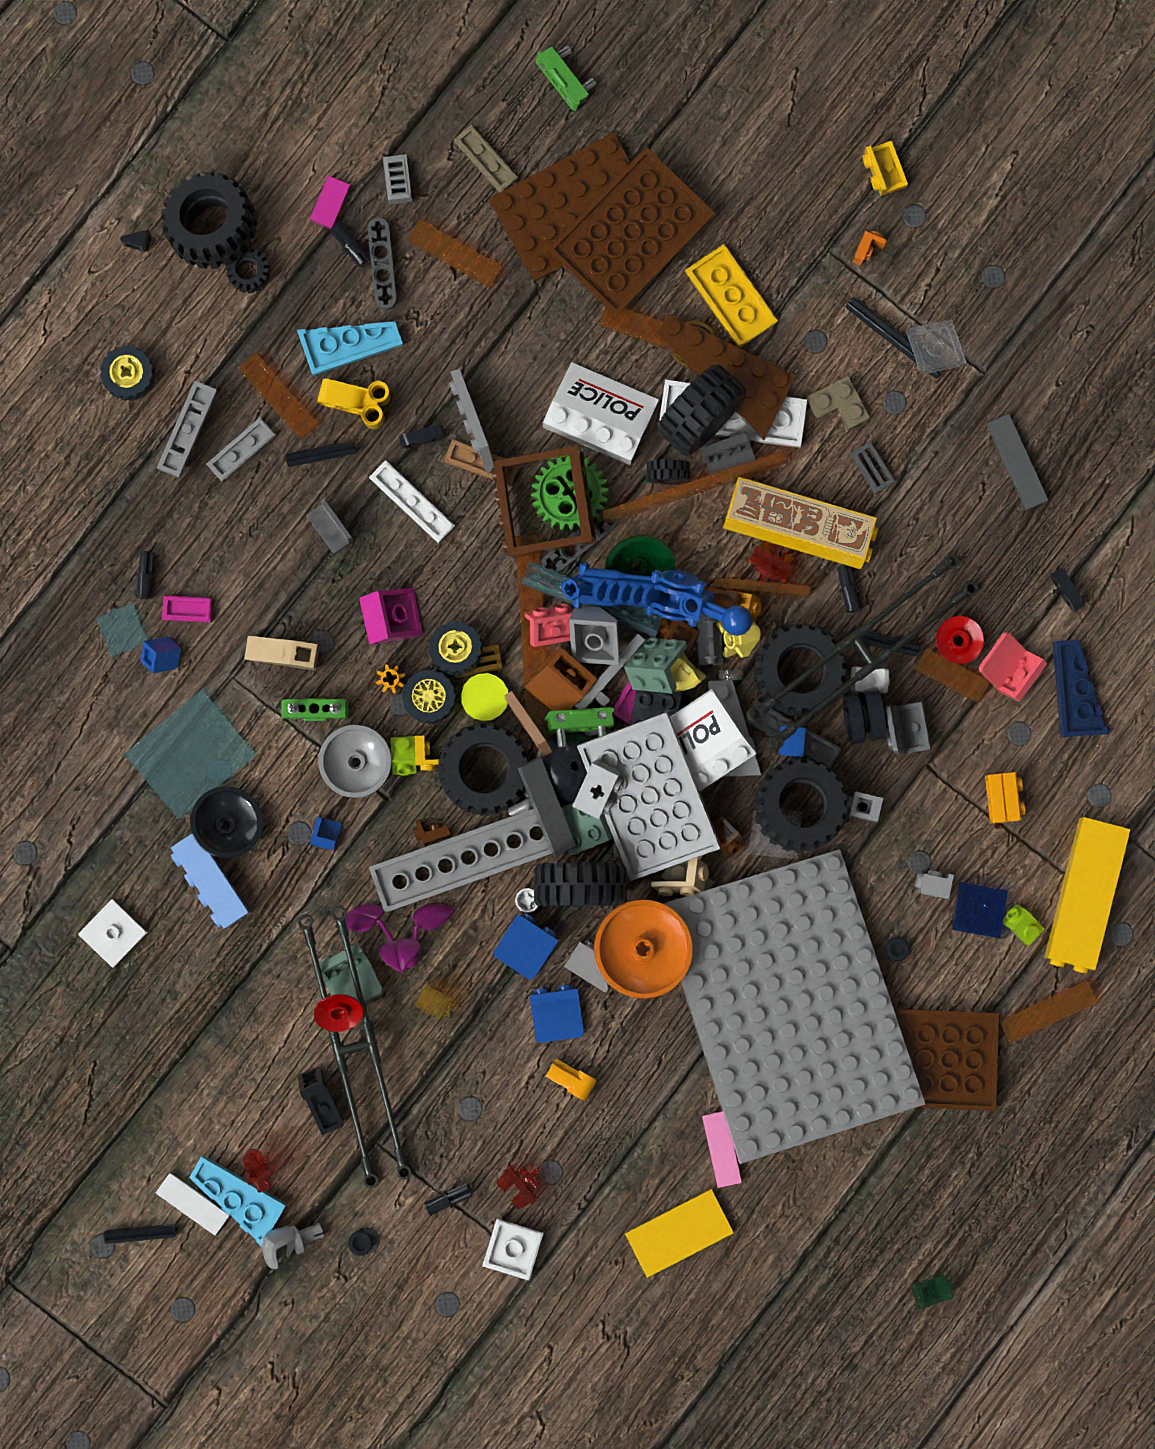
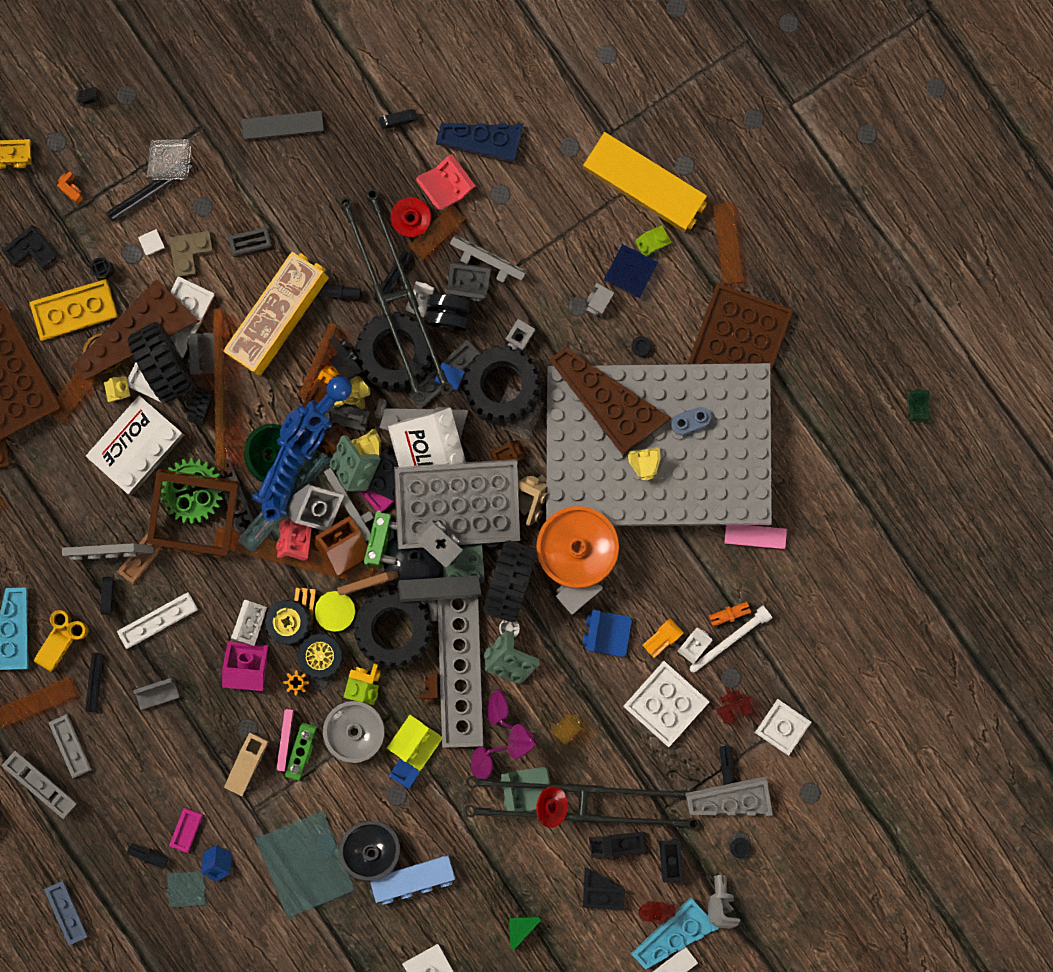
camera: 65 degrees left, 0 degrees up
blue bracket [493,913,559,980] -> none
yellow tile [625,1189,734,1278] -> none
clear red hips [748,541,795,582] -> none
light orange brick [985,772,1025,824] -> none
none -> black tile [1,225,59,269]
none -> sand blue plate [44,880,89,946]
none -> black slope [76,87,99,106]
none -> black wheel [90,257,113,280]
none -> light yellow bracket [104,377,130,402]
none -> white tile [138,229,165,256]
none -> white bracket [231,599,267,646]
none -> bright pink tile [277,709,294,771]
none -> black bracket [329,335,362,380]
none -> neon yellow bracket [387,715,442,771]
none -> light grey hinge [450,235,528,282]
none -> sand green bracket [484,630,540,684]
none -> green slope [509,916,541,950]
none -> reddish brown wing [549,347,671,456]
none -> black wing [583,868,625,910]
none -> white plate [623,661,709,747]
none -> light yellow brick [628,447,661,480]
none -> black brick [659,839,684,883]
none -> sand blue plate [671,407,711,436]
none -> white bracket [678,628,712,664]
none -> light grey wing [685,777,773,816]
none -> white piece [690,605,773,673]
none -> orange pin [708,601,751,627]

